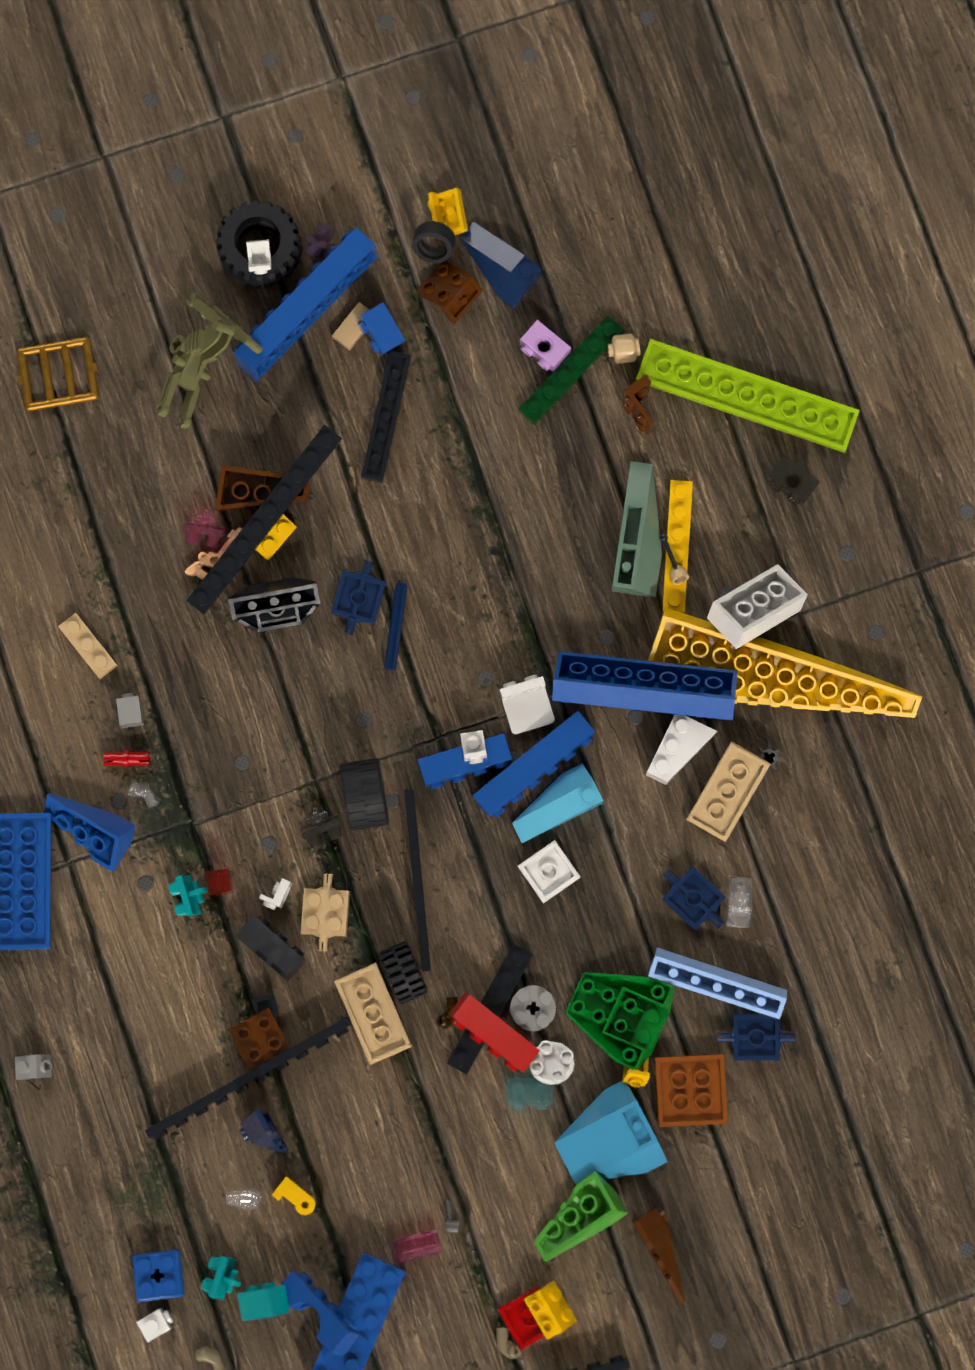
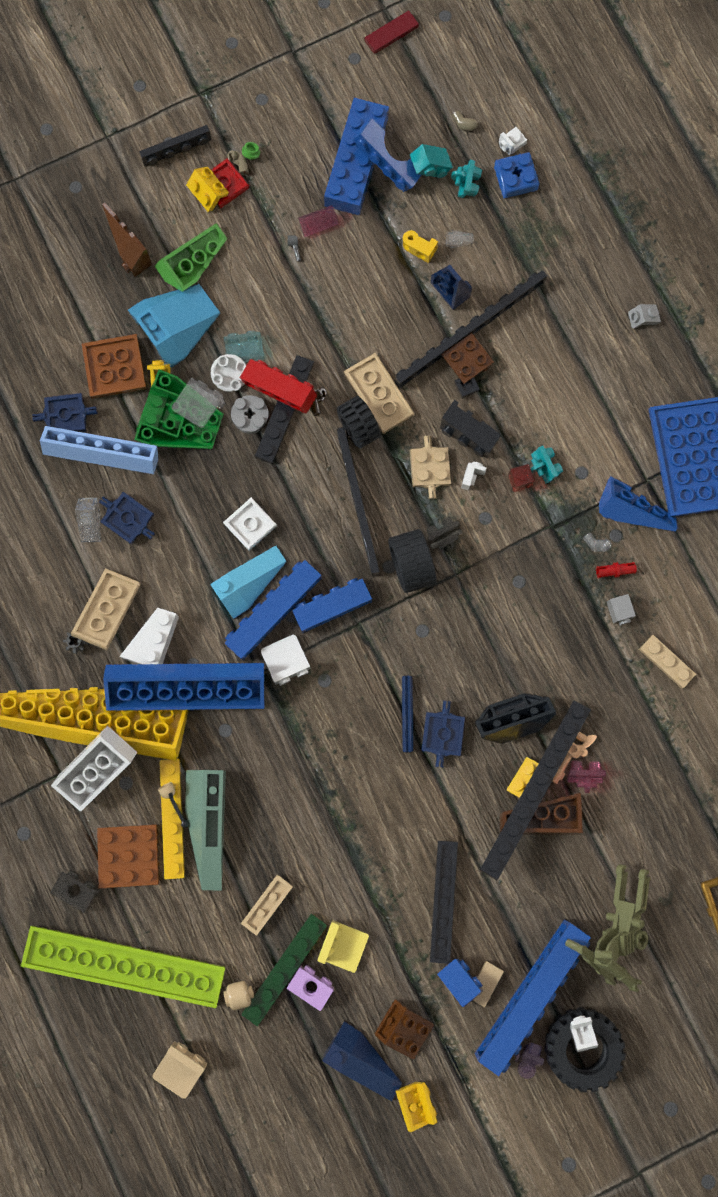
camera: 170 degrees right, 0 degrees up
black tyre [412,221,456,263] -> none
white bracket [460,730,487,764] -> none
reddish brown bracket [622,375,654,435] -> none
none -> dark orange plate [97,824,159,888]
none -> tan bracket [153,1041,208,1098]
none -> clear bracket [172,378,225,428]
none -> tan plate [241,874,293,936]
none -> bright green plate [242,142,260,160]
none -> light yellow bracket [317,920,369,973]

